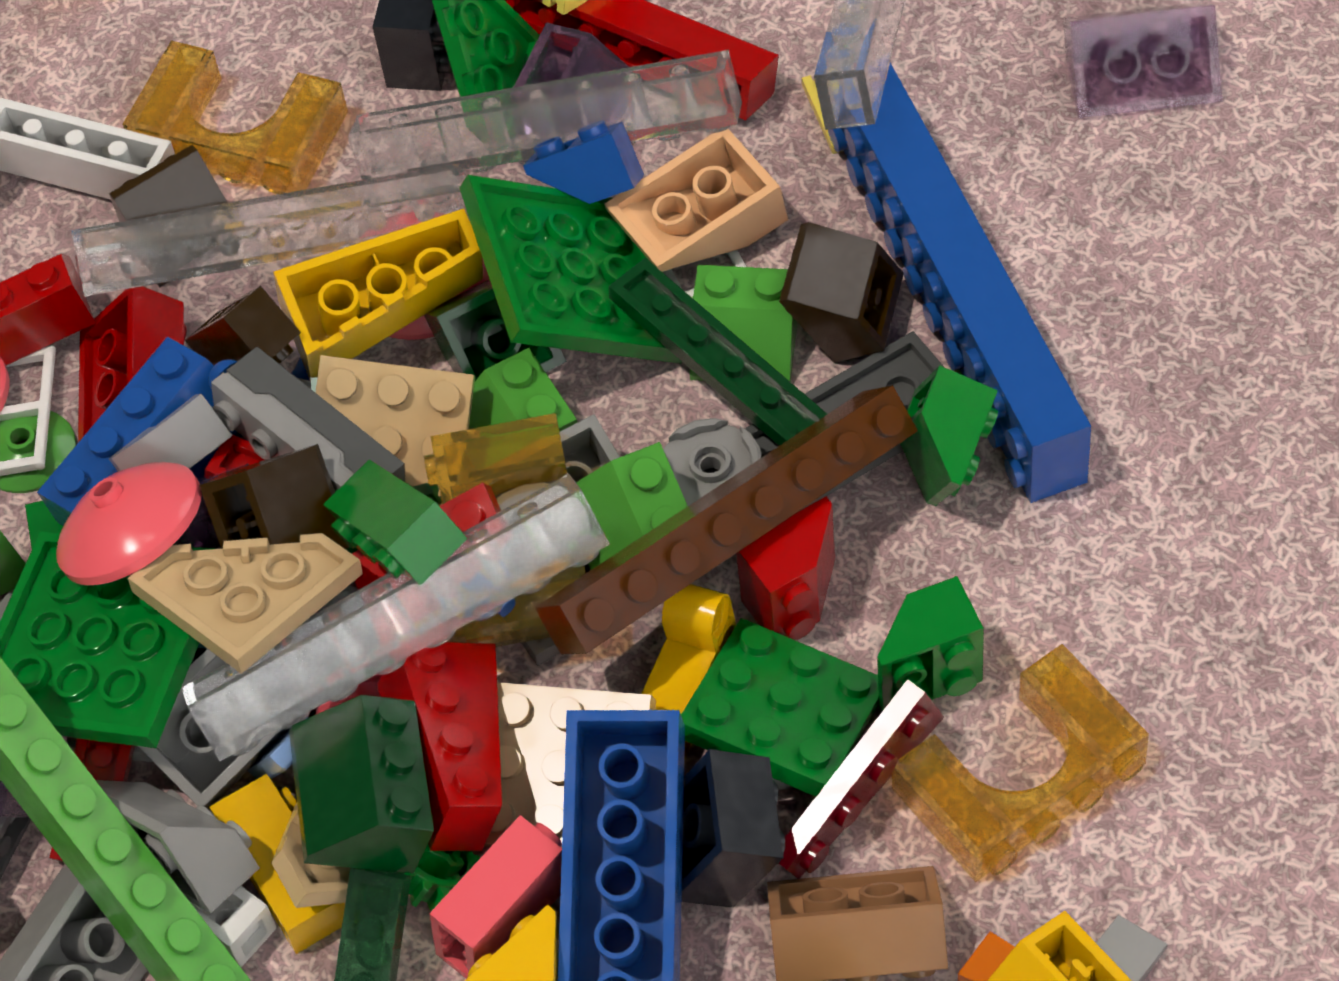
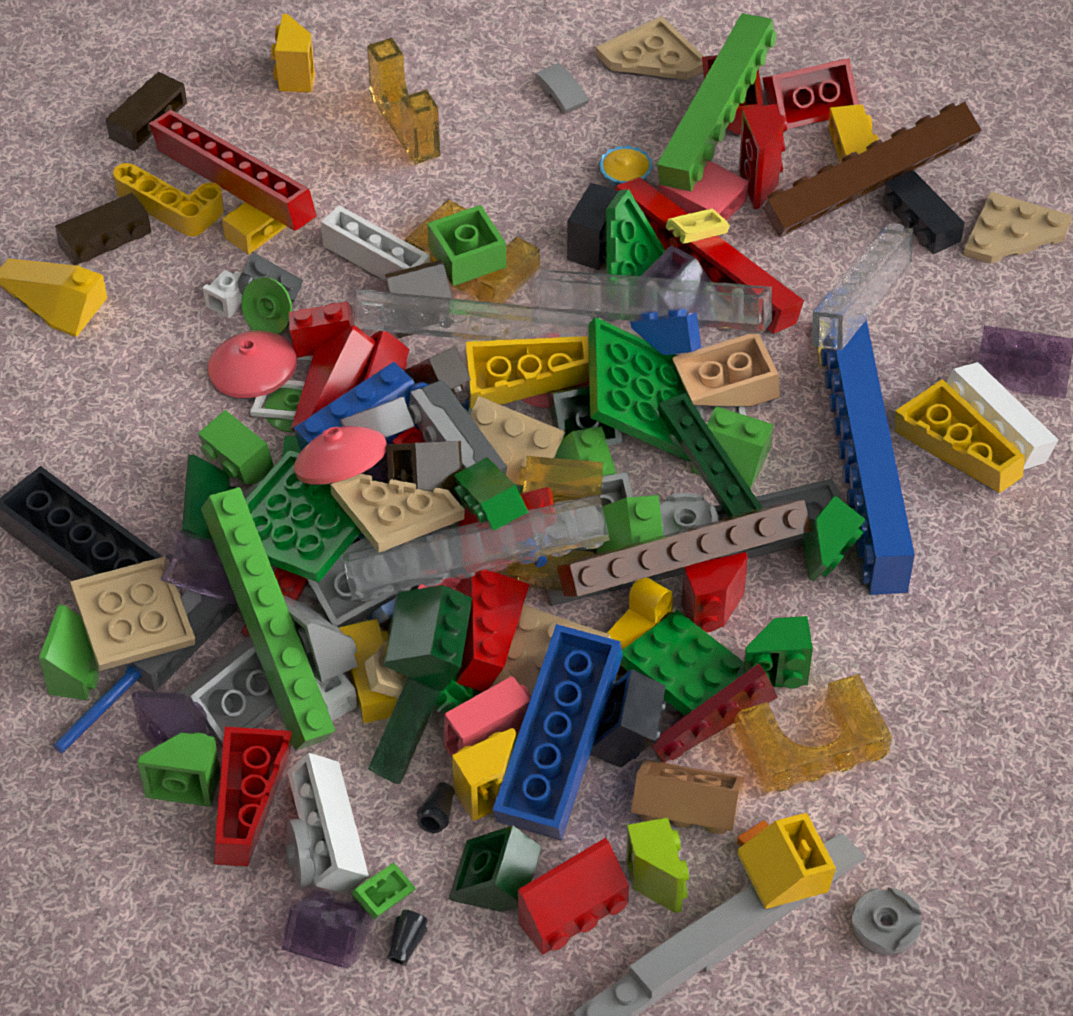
camera: 10 degrees right, 5 degrees down
dark brown slope [779,222,904,363] -> none
none -> red slope [291,325,376,432]
none -> bright green brick [427,205,507,286]
none -> yellow wedge [895,379,1024,493]
none -> white brick [946,362,1058,469]

